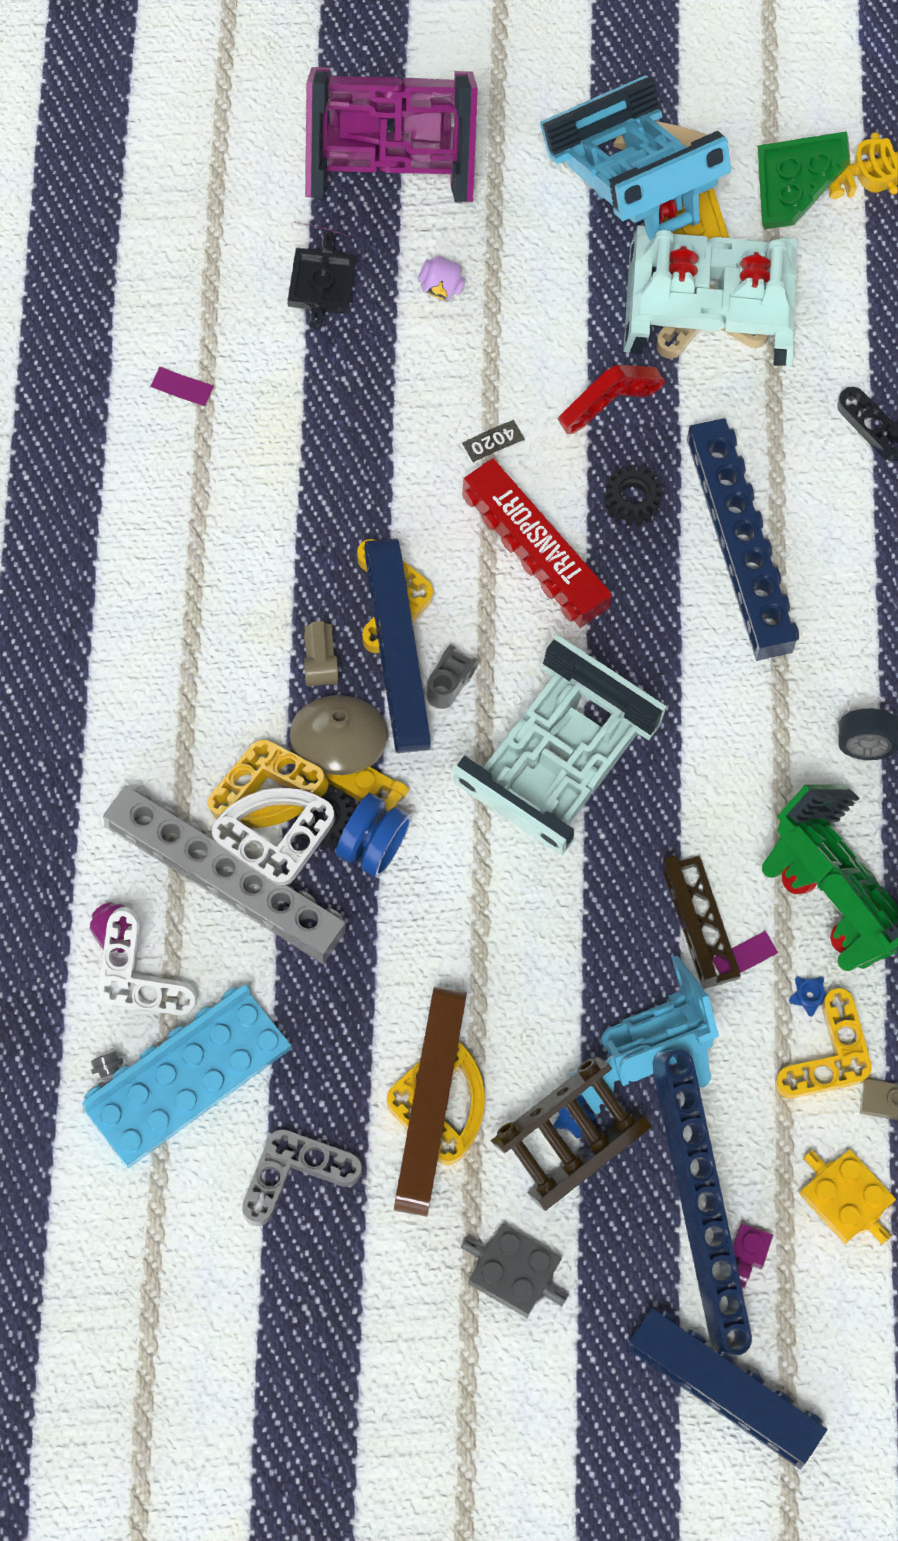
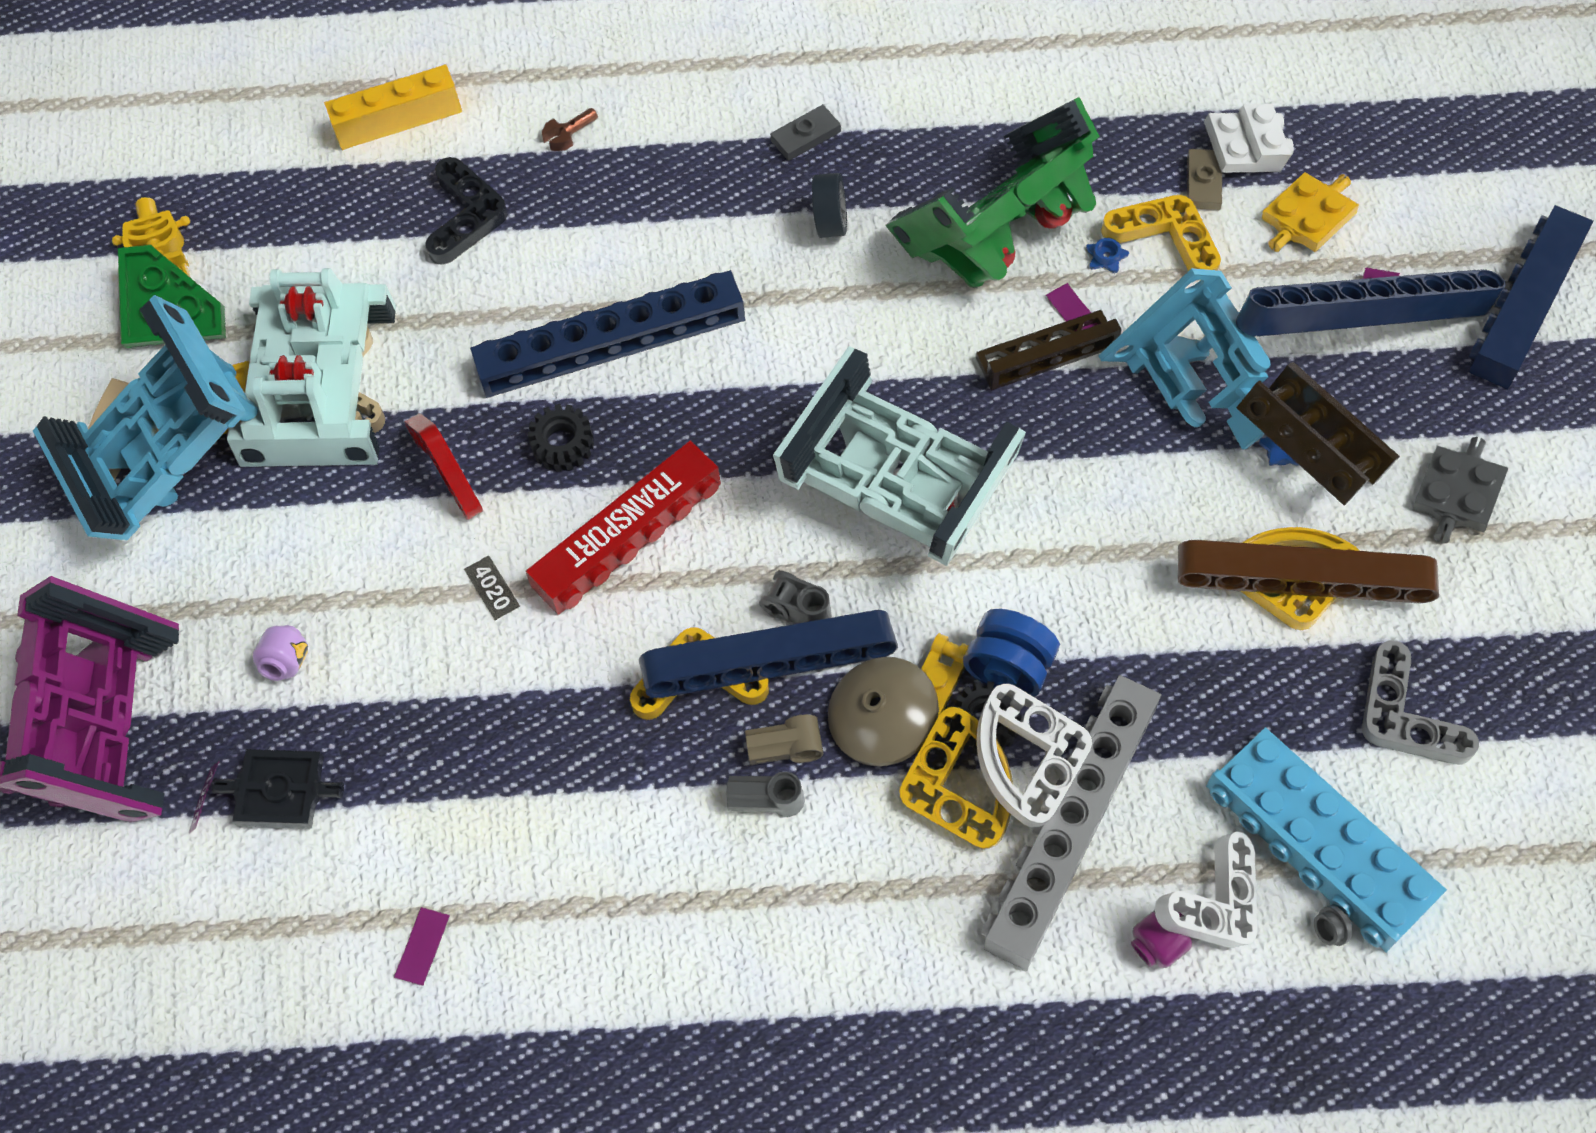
camera: 85 degrees left, 5 degrees down
none -> dark grey piece [726,772,805,817]

